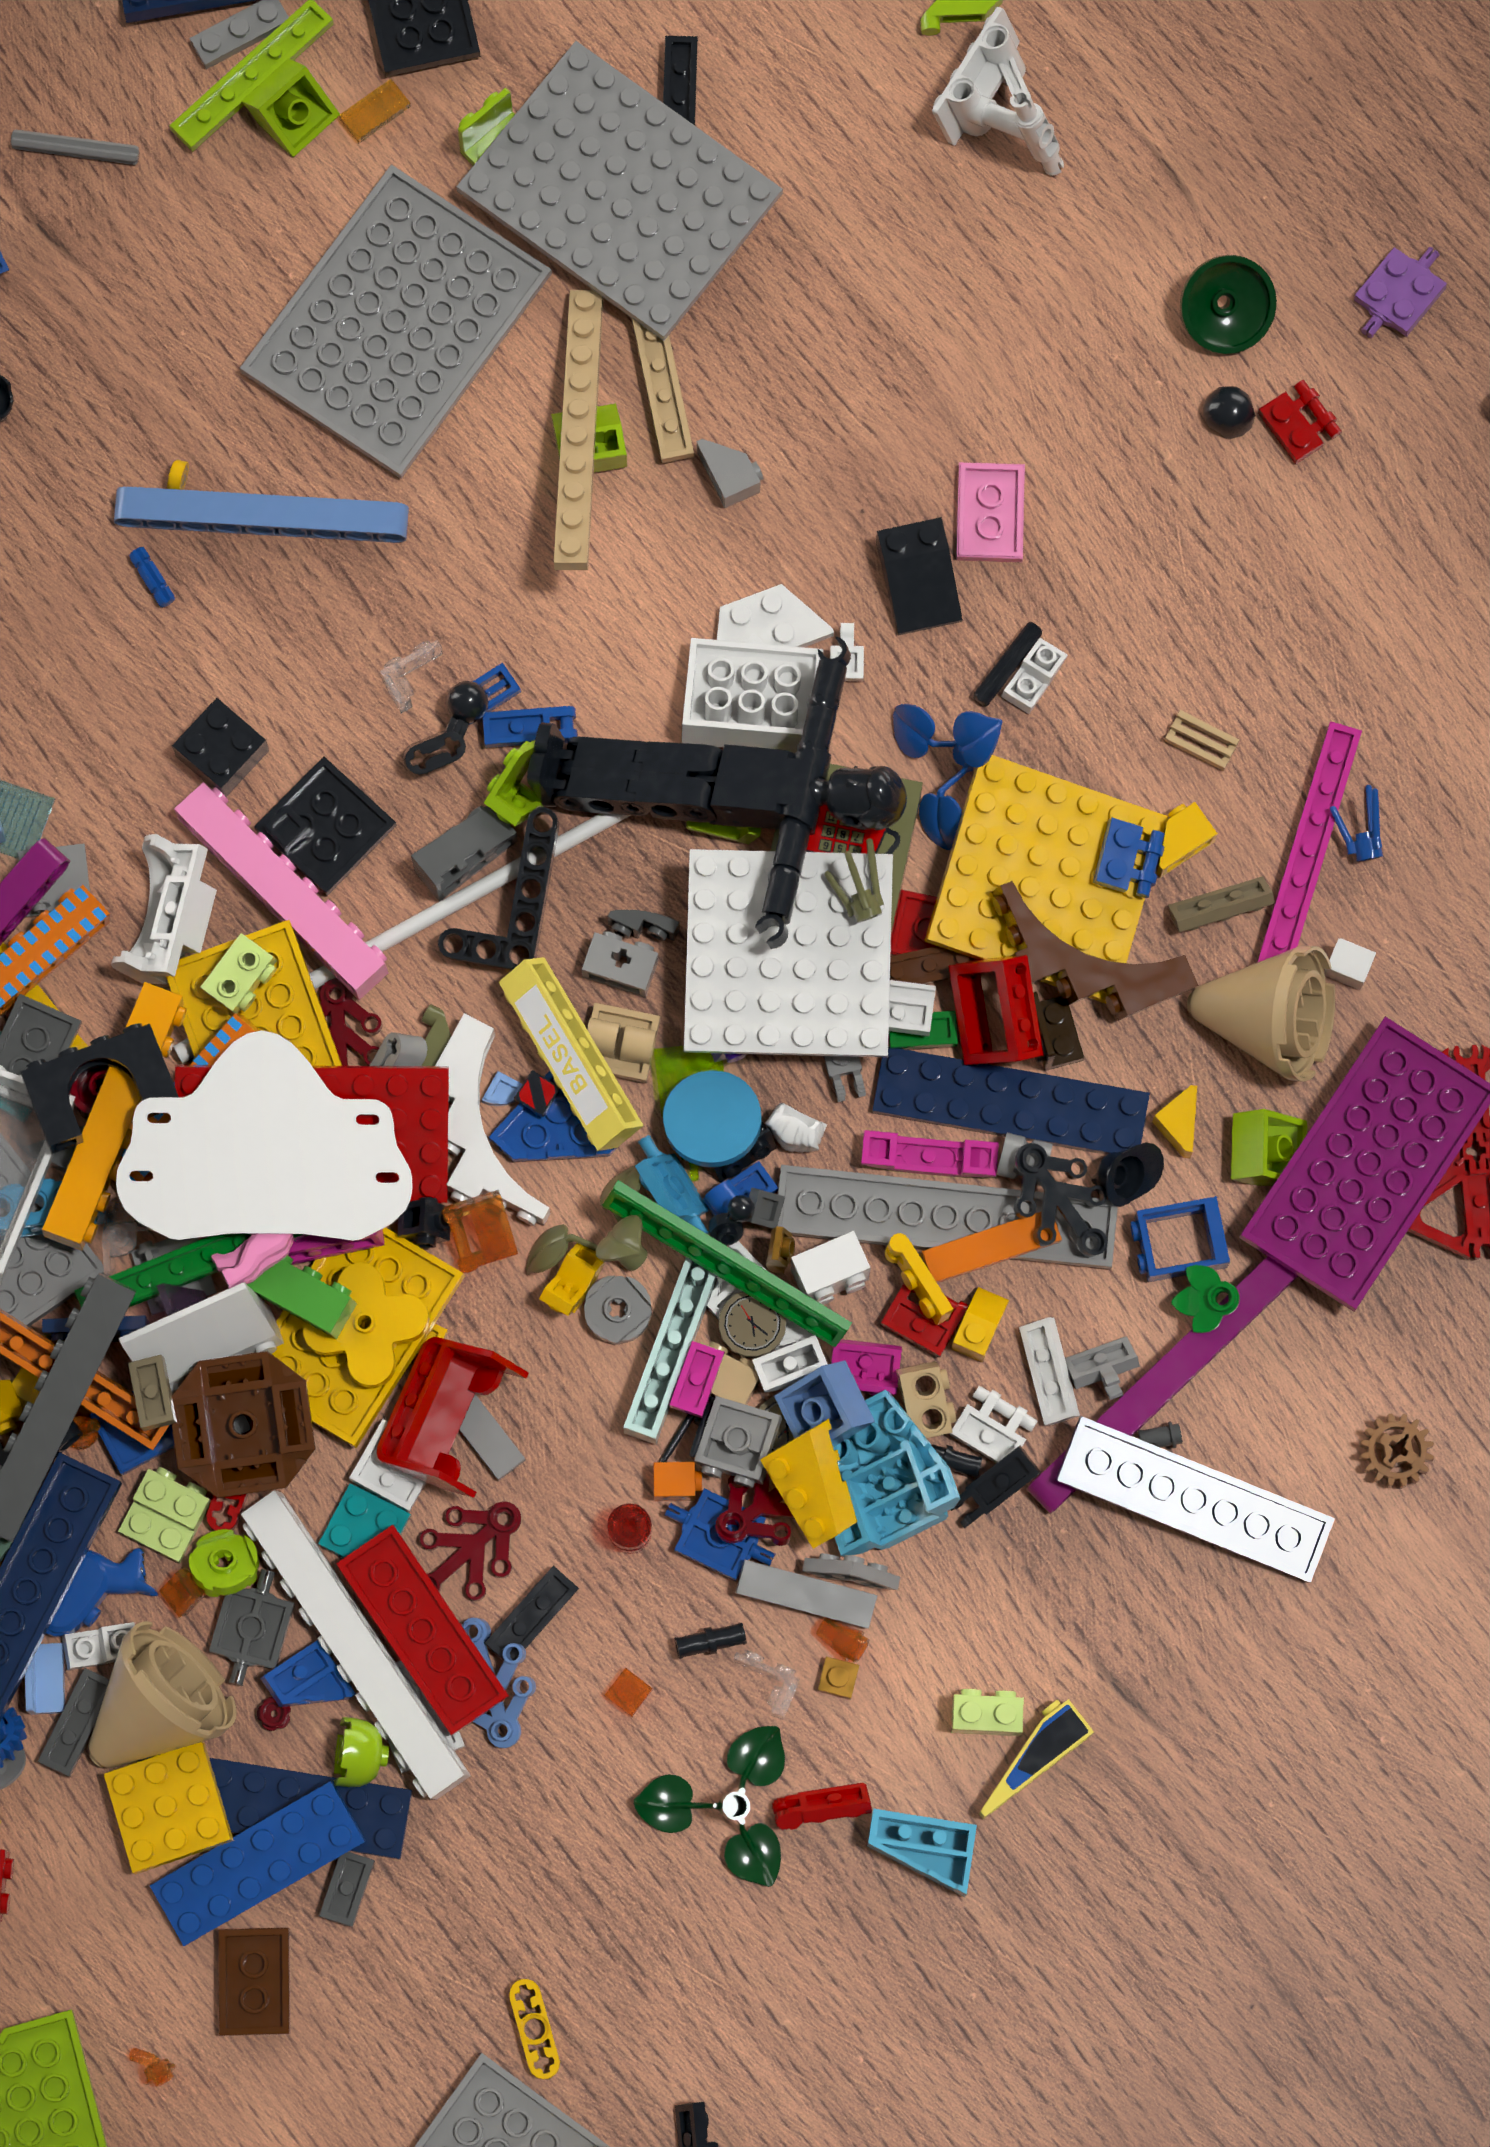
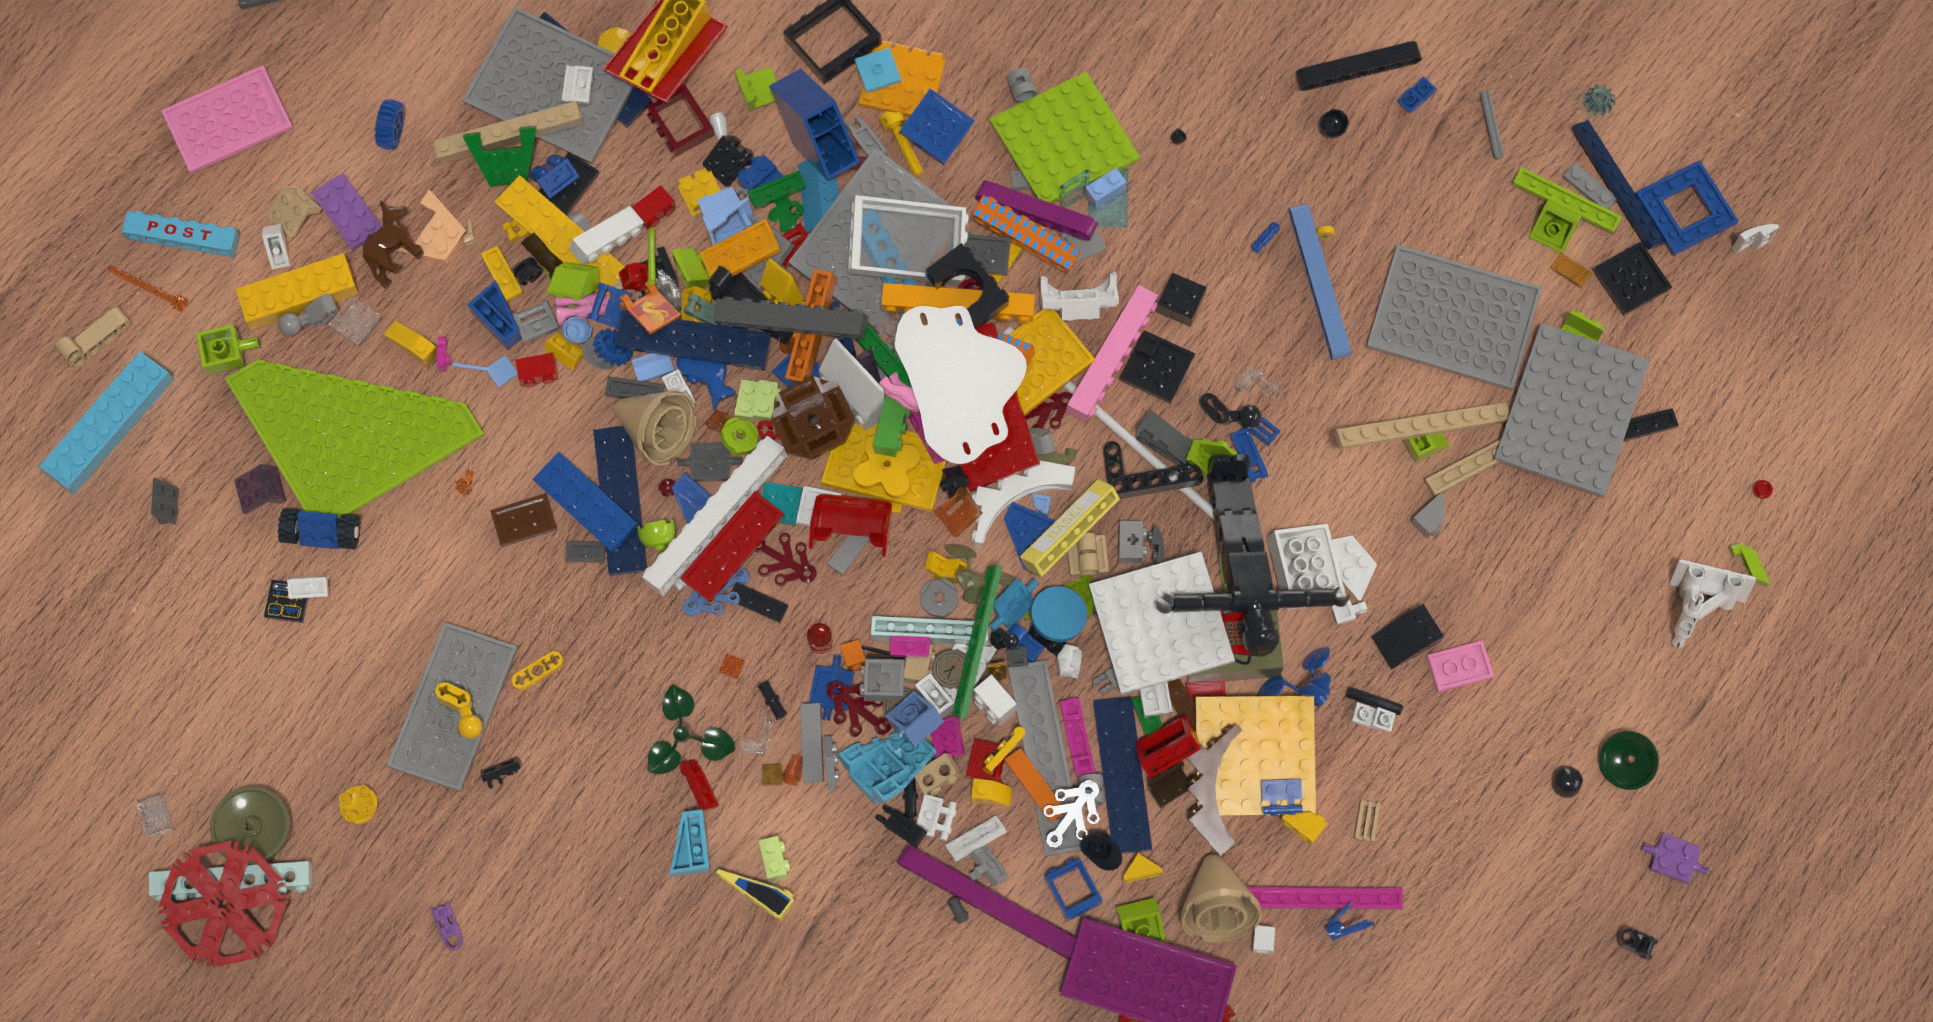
camera: 75 degrees right, 5 degrees down
yellow plate [104,1742,234,1875] -> none
dark tan plate [128,1355,177,1431] -> none
yellowish green brick [201,933,277,1013] -> none
black tile [514,1070,561,1118] -> none
yellow wedge [760,1419,857,1549] -> none
olive plant [824,838,884,923] -> none
plate [1055,1416,1335,1583] -> none
dark tan plate [1168,876,1275,932] -> none
green plate [1171,1265,1240,1333] -> none
red plate [1258,380,1342,464] -> none

